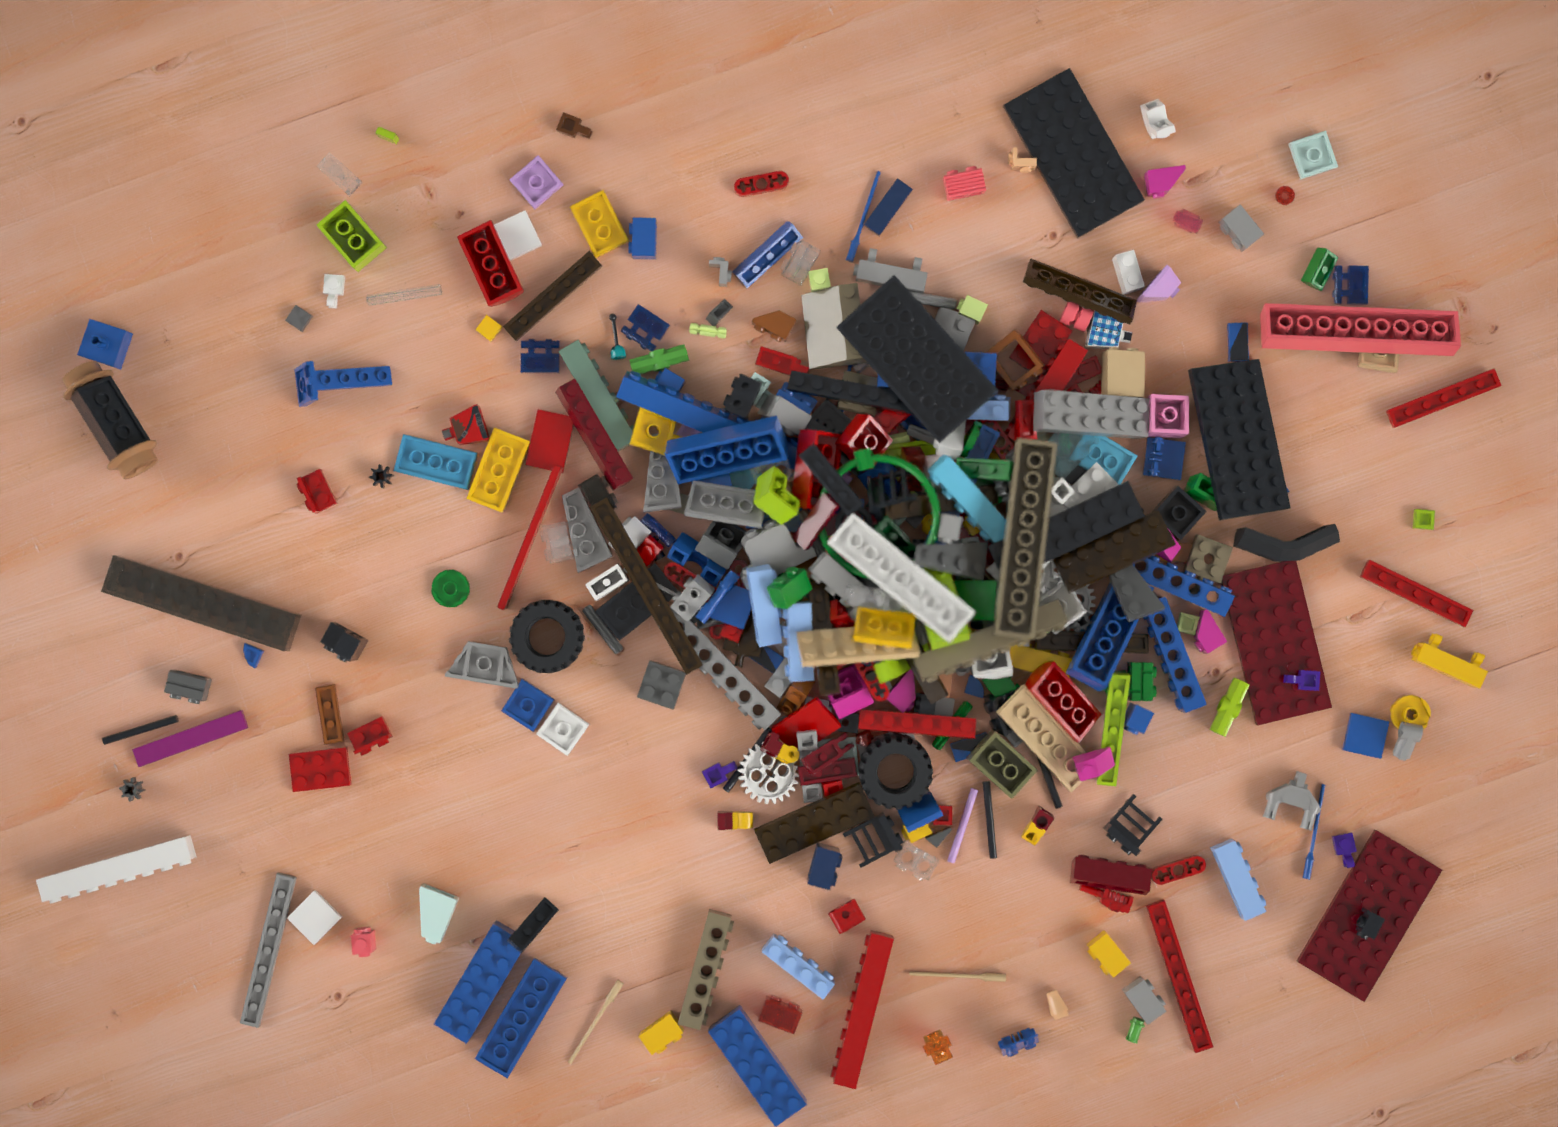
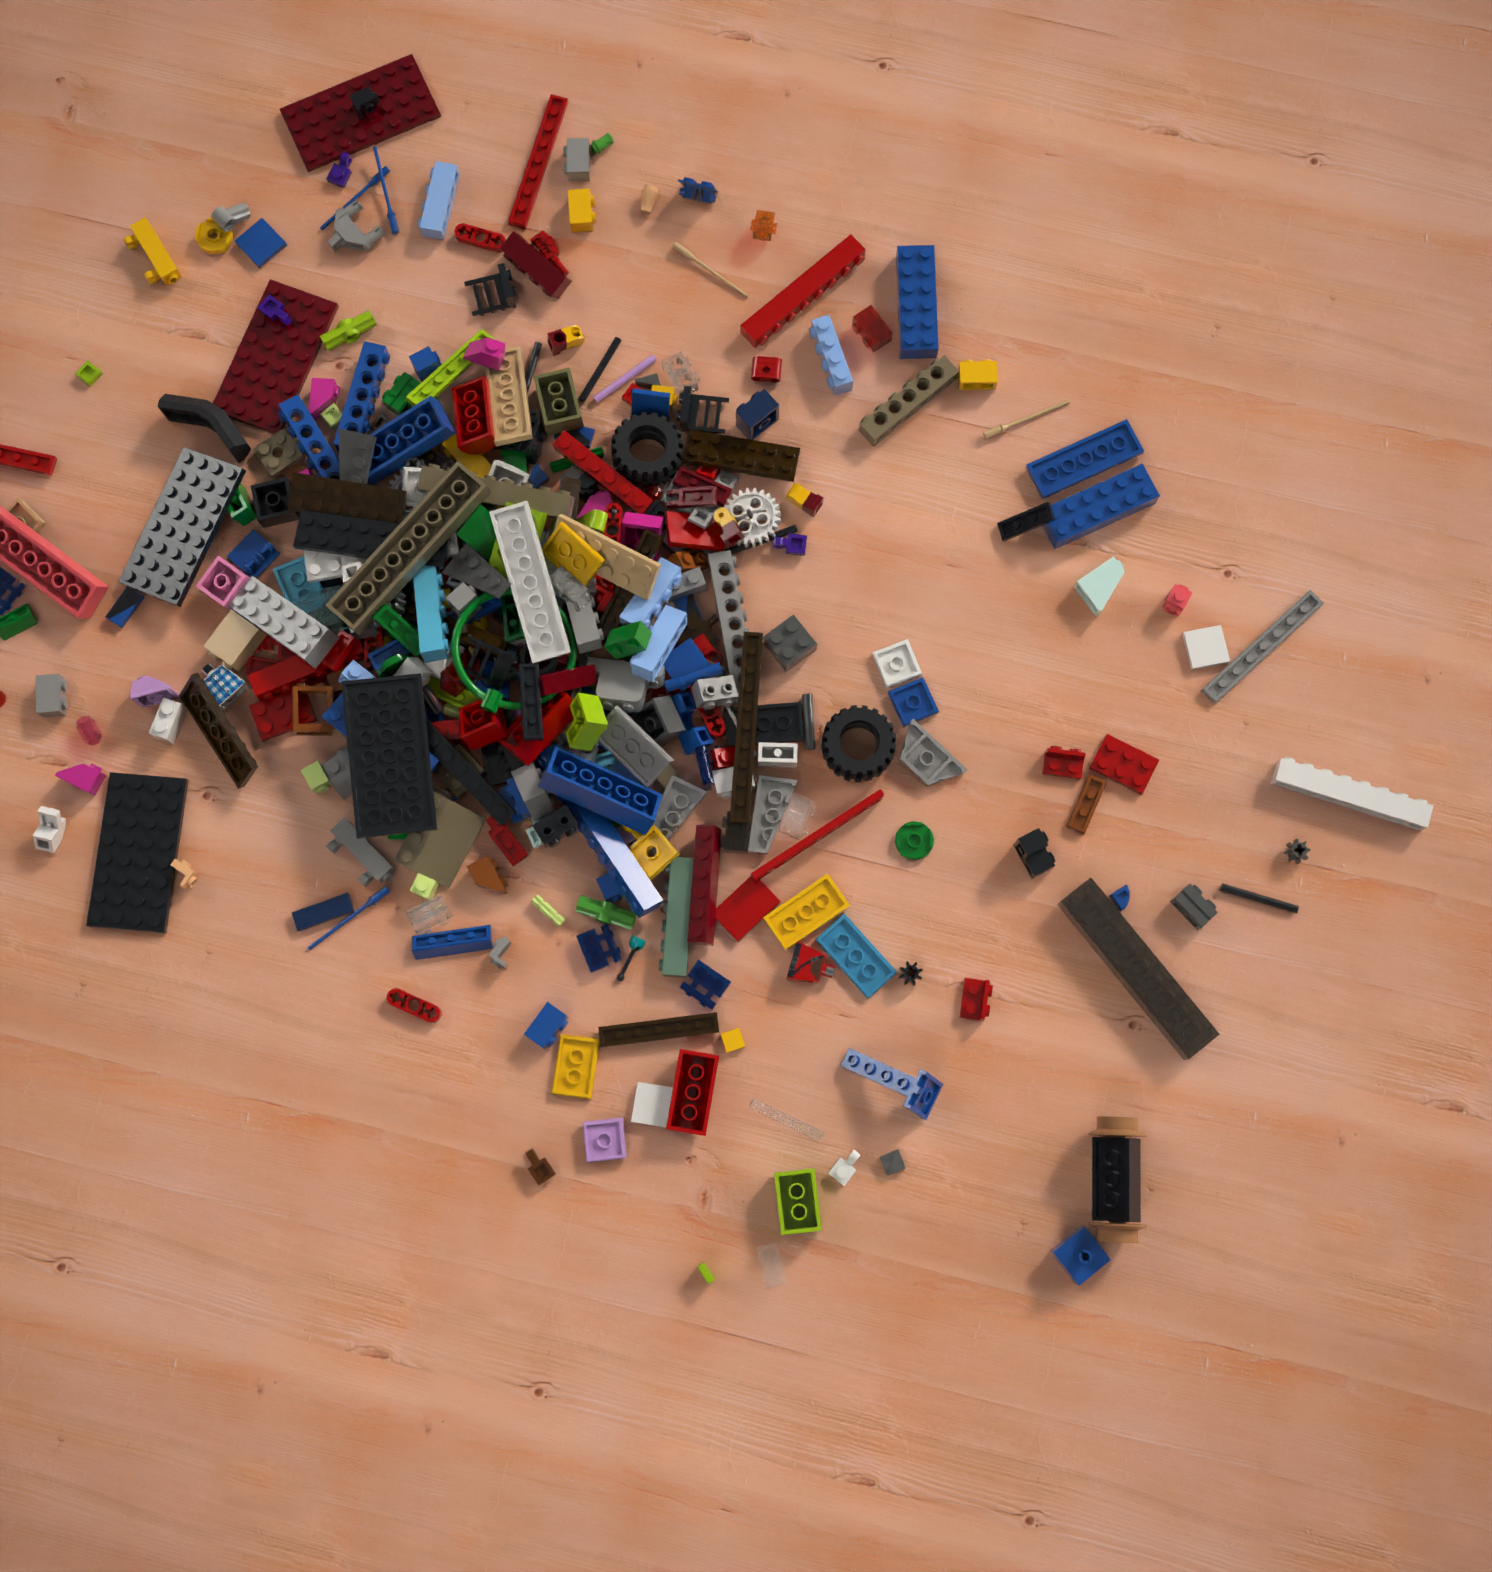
camera: 145 degrees left, 10 degrees down
magenta tile [132,710,249,767] -> none
dark grey piece [706,299,733,326] -> none
light grey axle [909,291,957,309] -> none
coral brick [943,166,986,201] -> none
coral wheel [1059,302,1094,332] -> none
red plate [1360,560,1474,627] -> none
none -> blue piece [373,146,399,234]

